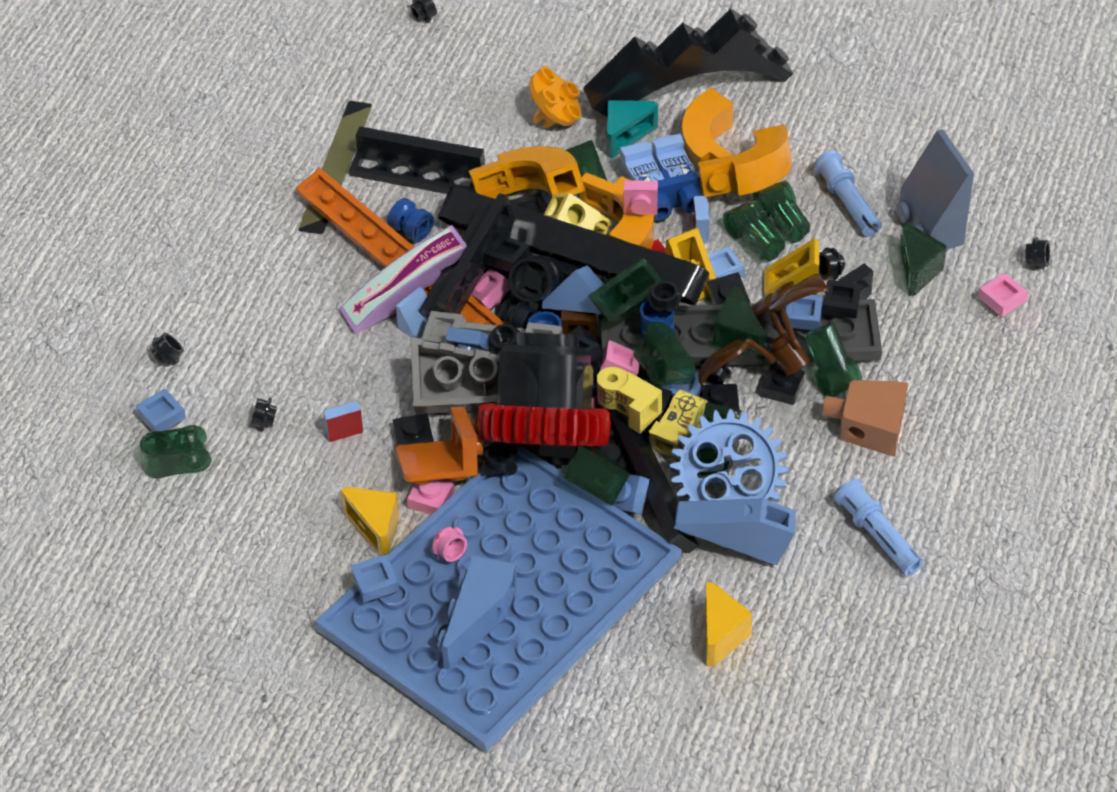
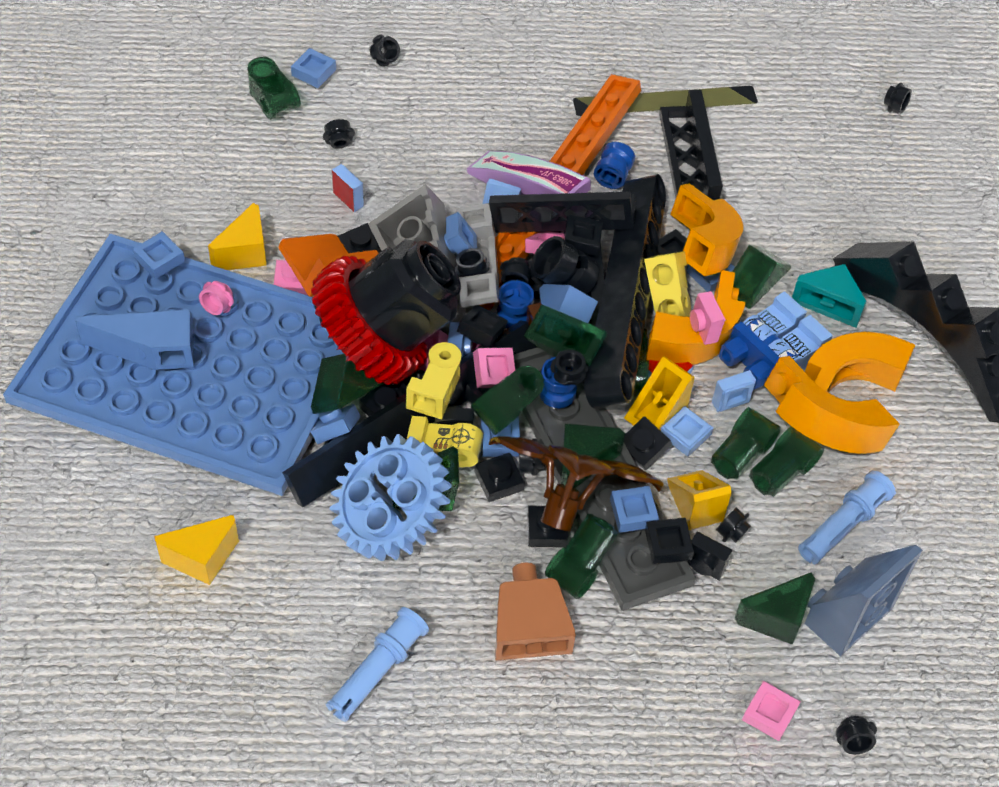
camera: 65 degrees right, 5 degrees up
light orange plate [529,66,581,129] -> none
medium blue slope [674,498,796,565] -> none

